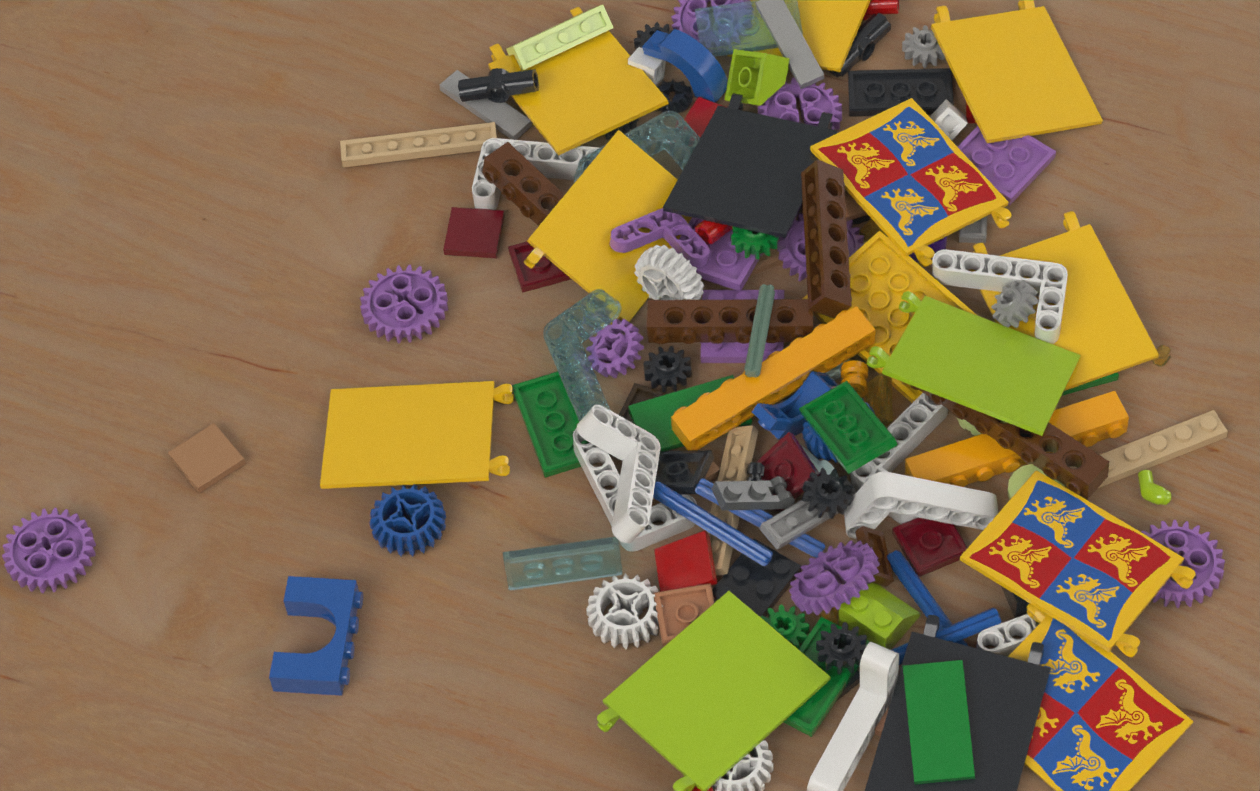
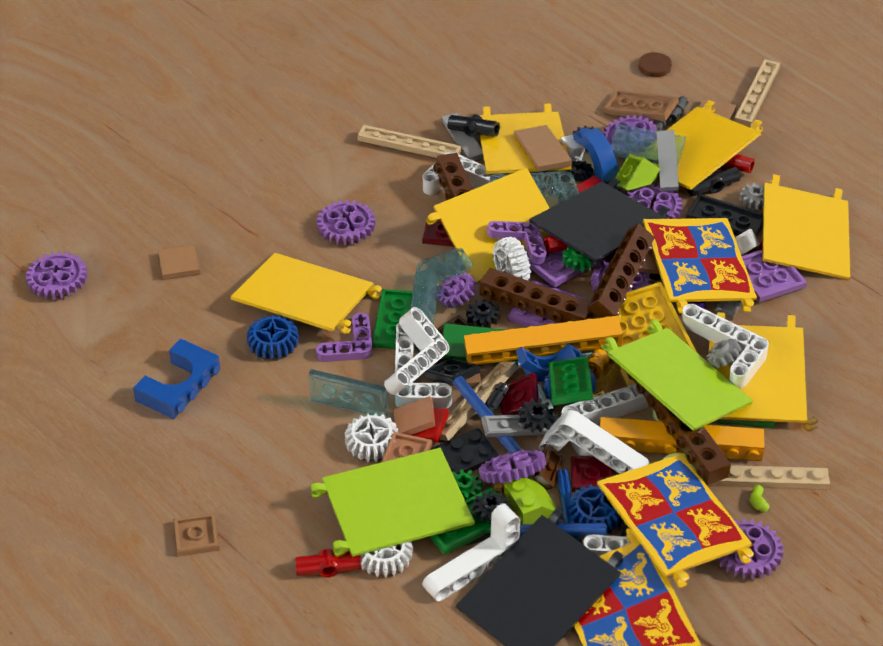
camera: 20 degrees right, 10 degrees down
dark red tile [443,207,505,259] -> none
yellowish green fence [506,5,613,71] -> none
blue axle [653,482,773,566] -> none
dark grey plate [712,476,794,510] -> none
sand green axle [744,284,775,378] -> none
green tile [903,660,975,784] -> none
none -> medium lavender beam [316,312,372,362]
none -> nougat tile [393,396,435,435]
none -> medium nougat tile [514,125,572,172]
none -> blue gear [568,484,623,534]

